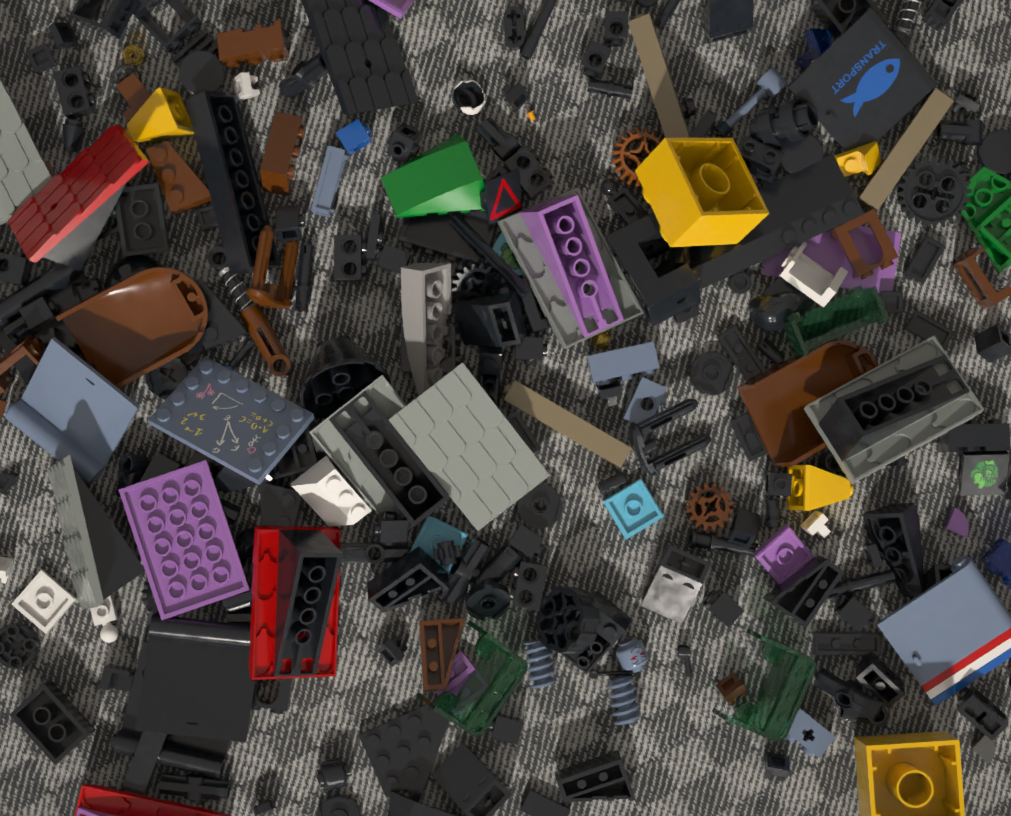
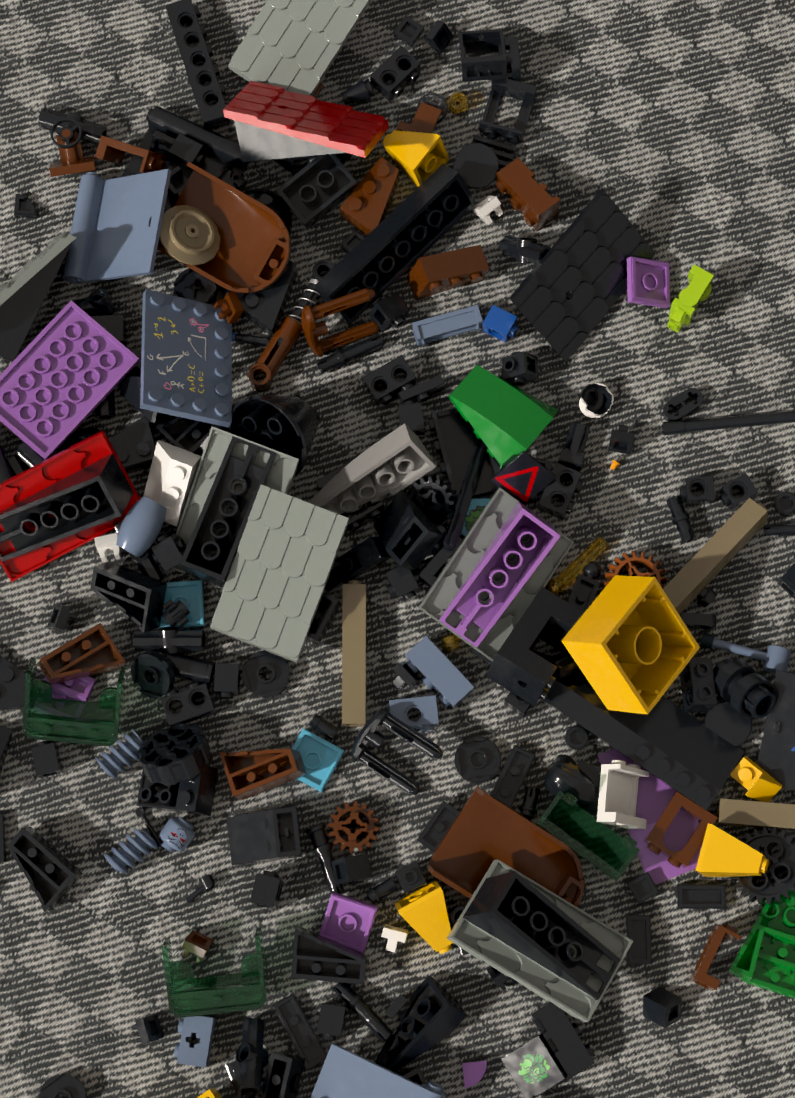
camera: 70 degrees right, 10 degrees down
none -> white tile [94,533,123,563]
none -> sand blue piece [116,496,167,557]
none -> dark tan piece [159,205,220,265]
none -> reddish brown tile [214,292,244,324]
none -> reddish brown wedge [219,748,307,800]
none -> clear yellow axle [548,537,608,596]
none -> yellow slope [695,823,769,877]

